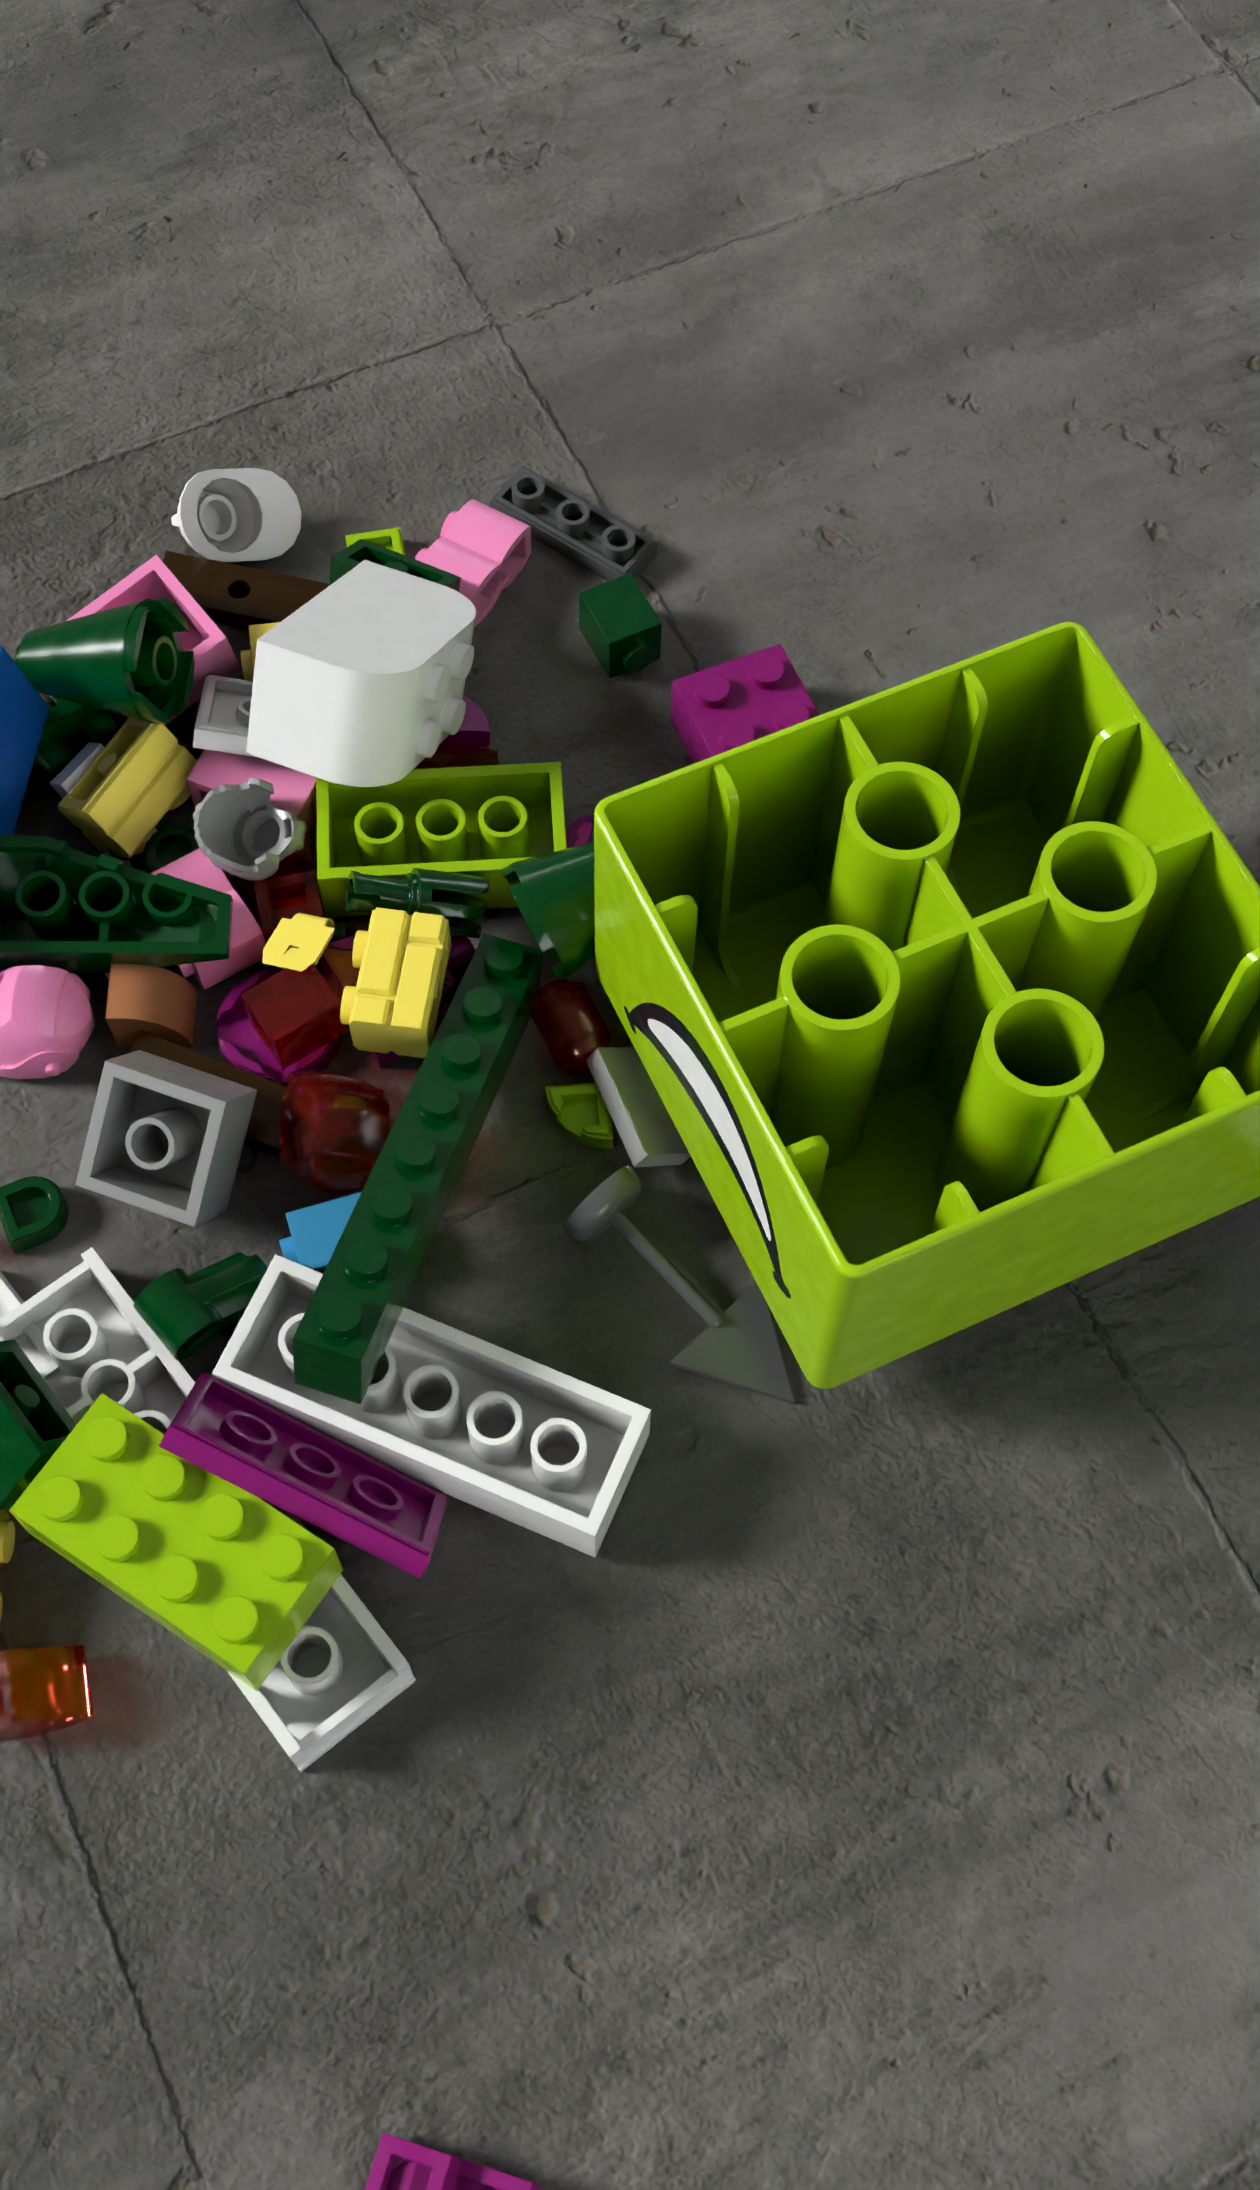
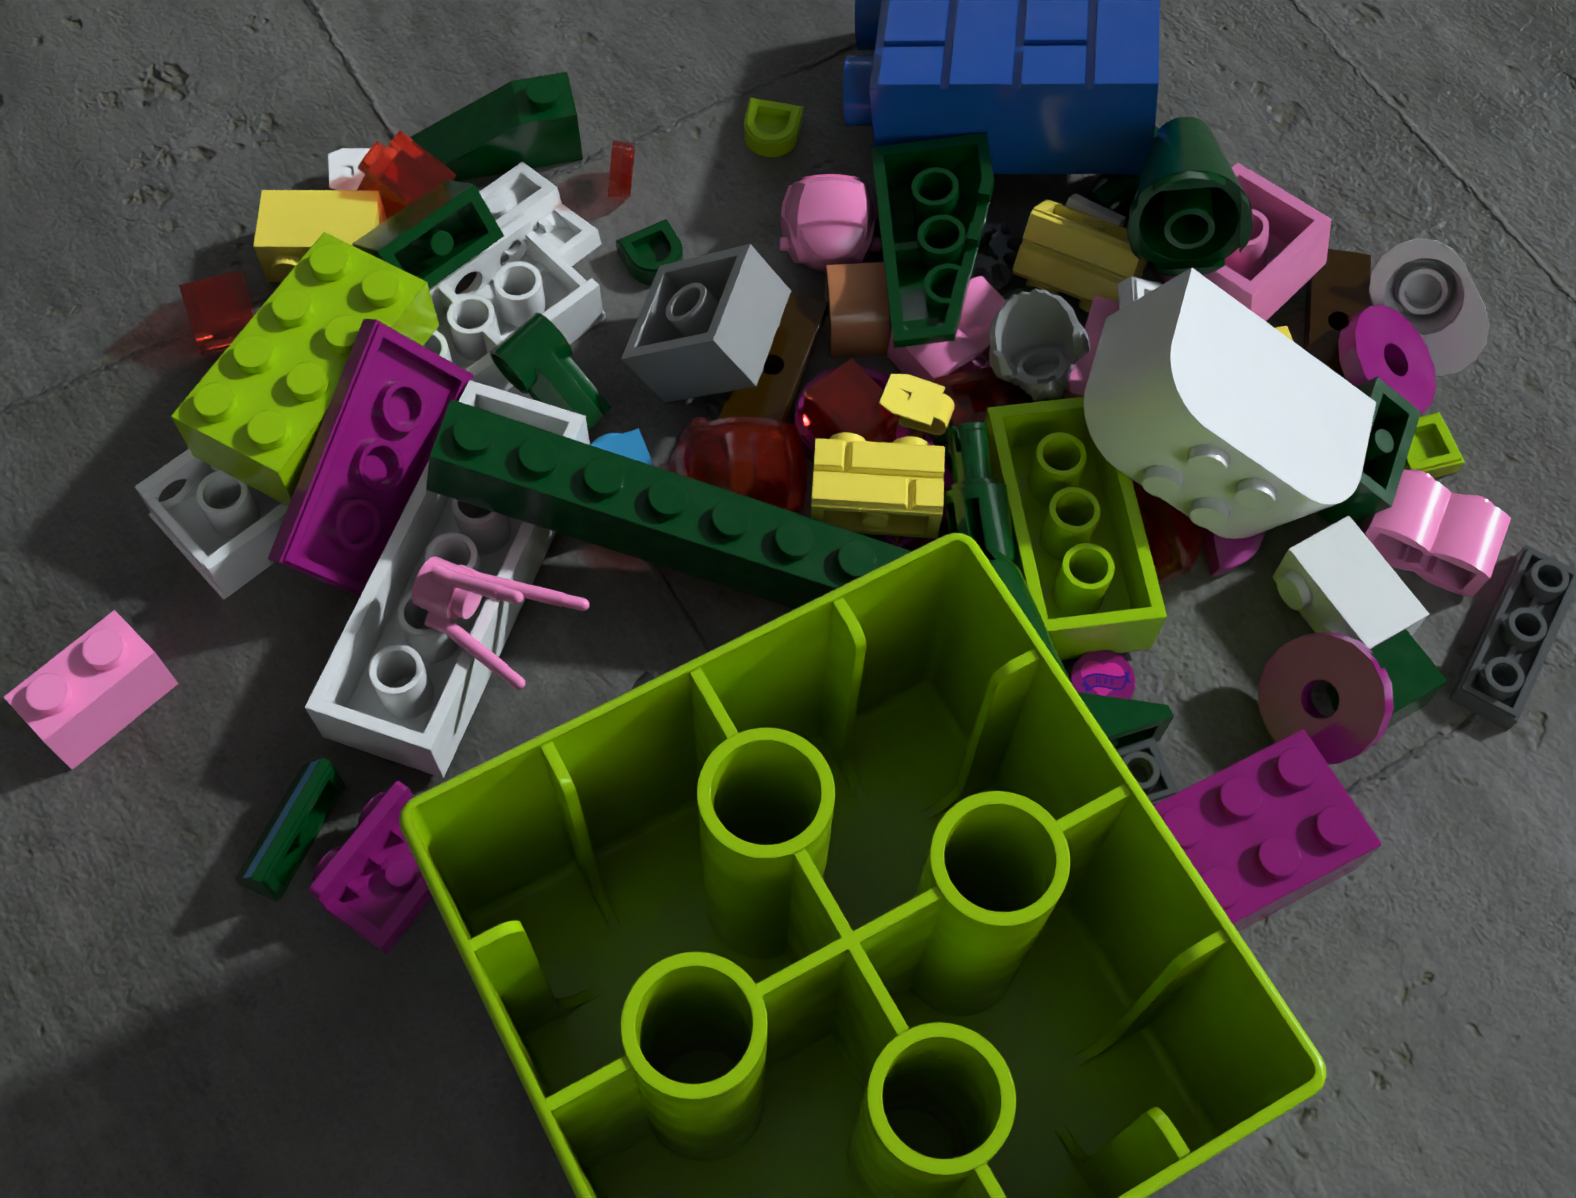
camera: 85 degrees right, 0 degrees up
none -> bright pink brick [4,610,179,770]
none -> dark green slope [235,757,345,902]
none -> magenta bracket [308,781,432,955]
none -> bright pink plant [412,556,590,690]
none -> tile [1258,633,1394,764]
none -> white brick [1272,516,1430,650]
none -> magenta tile [1338,305,1436,414]

